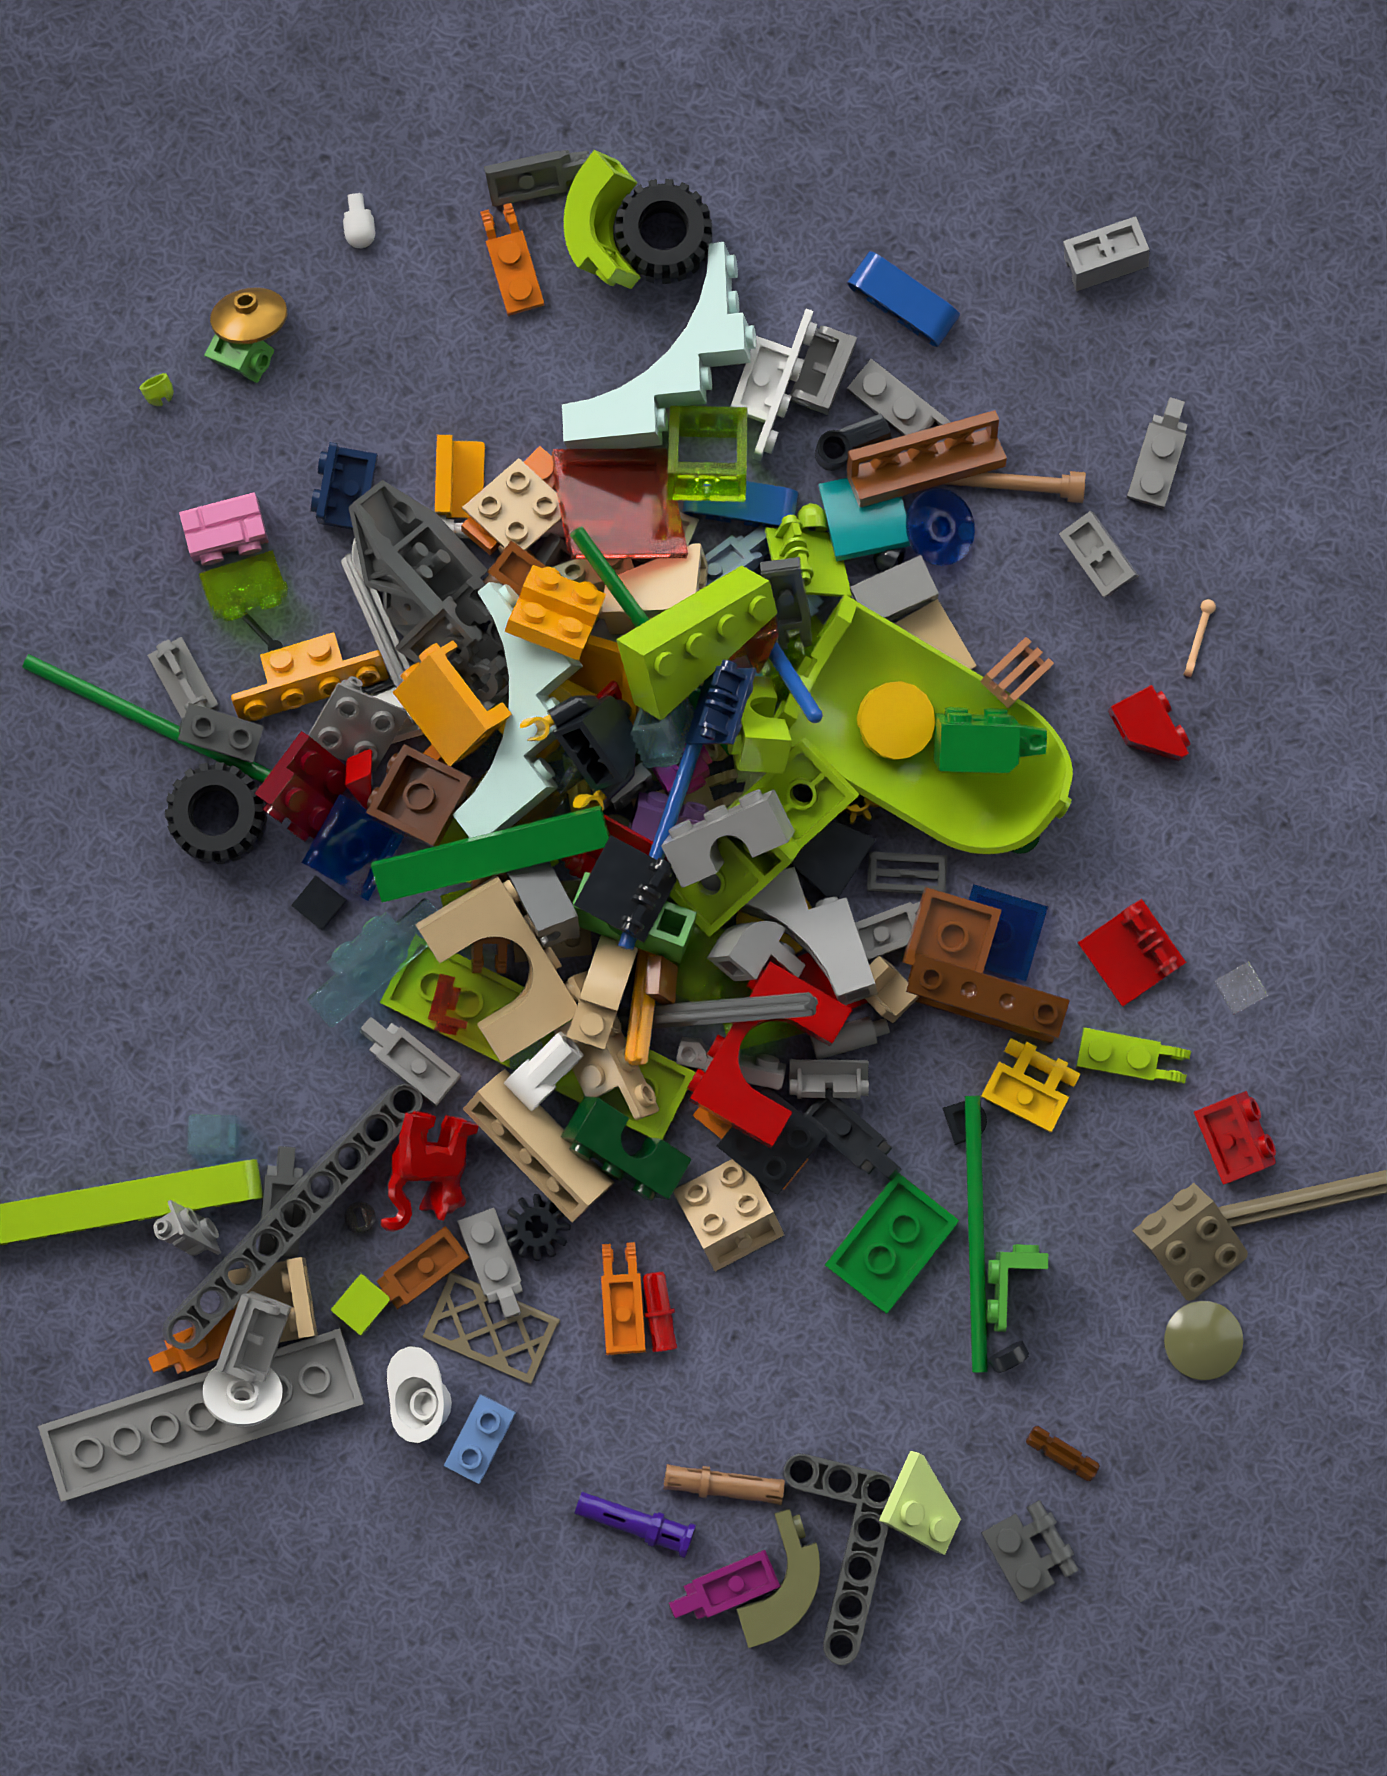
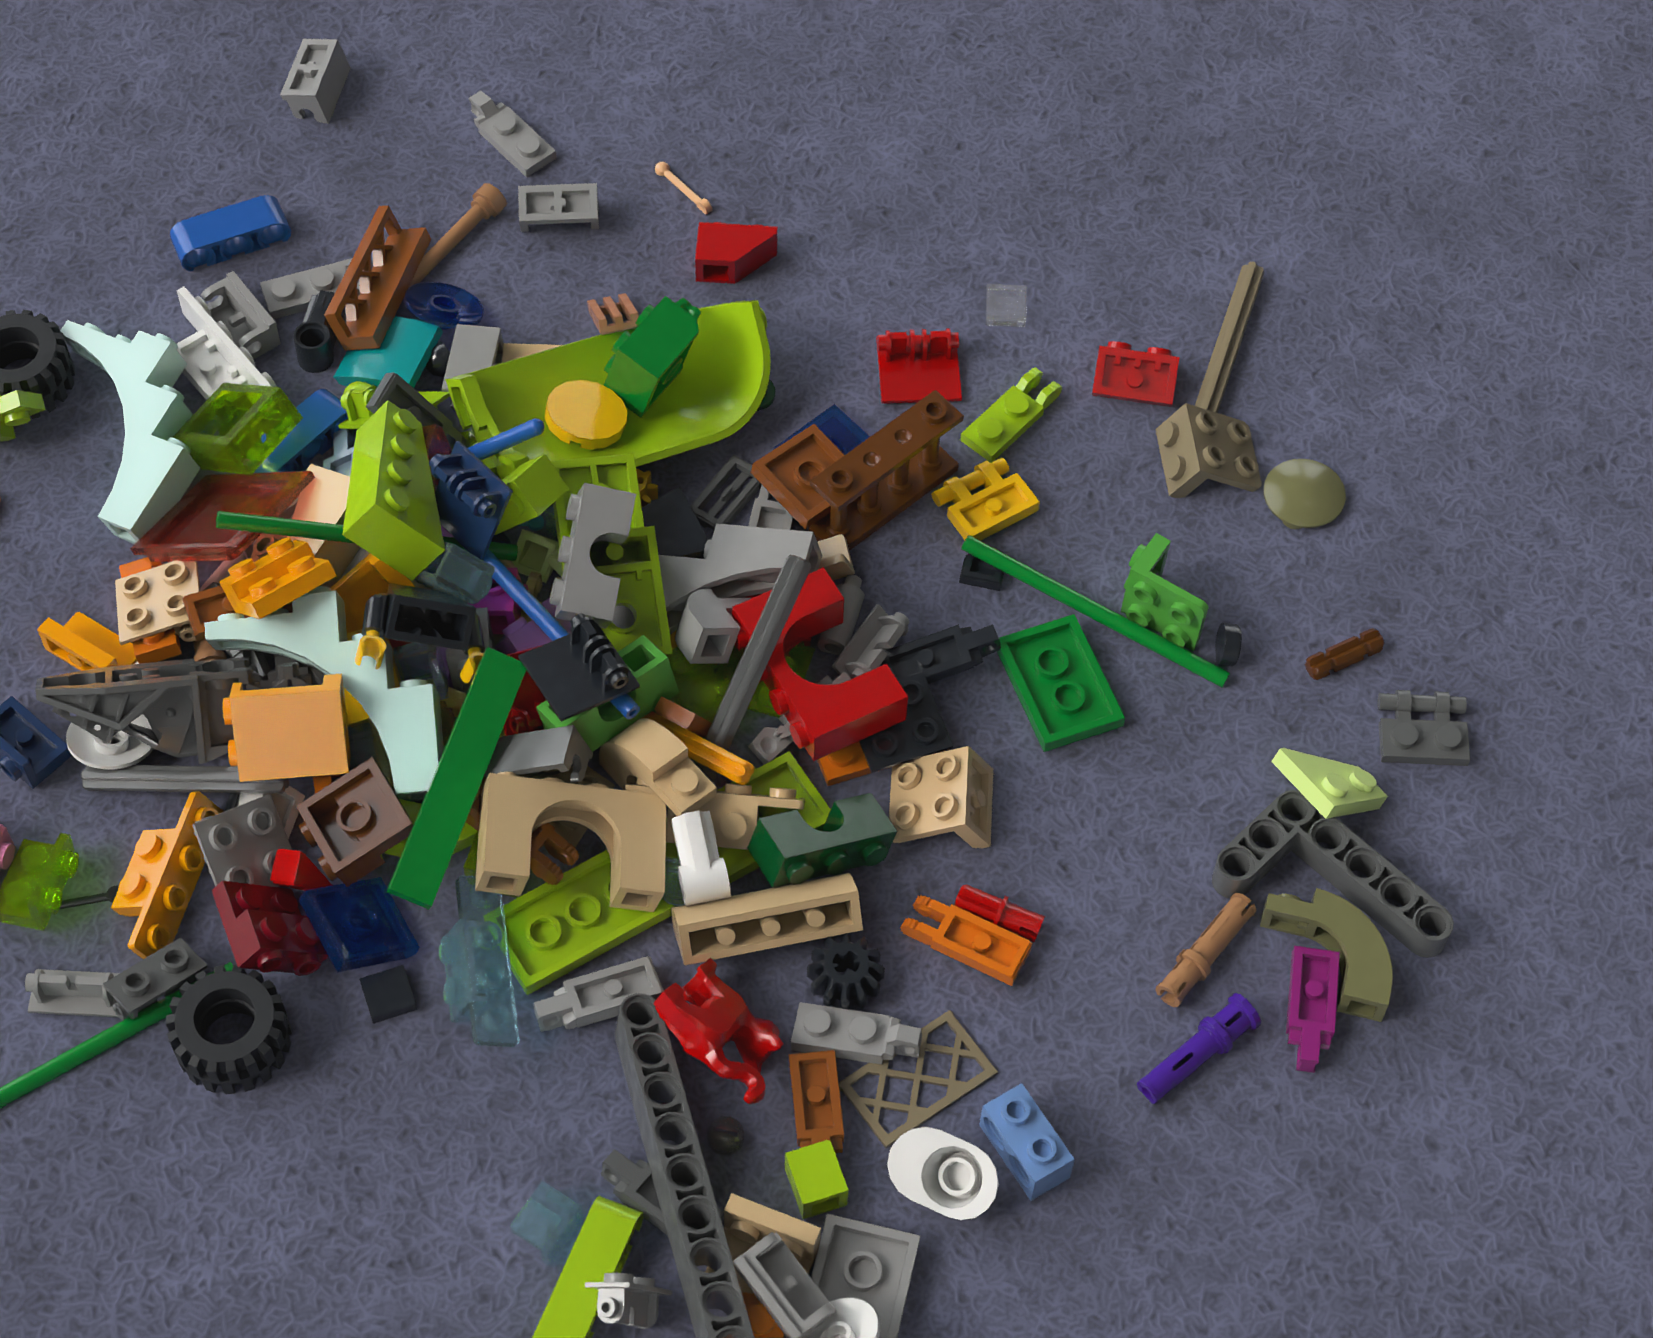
camera: 60 degrees left, 25 degrees down
clear red bracket [428,973,469,1036] -> none

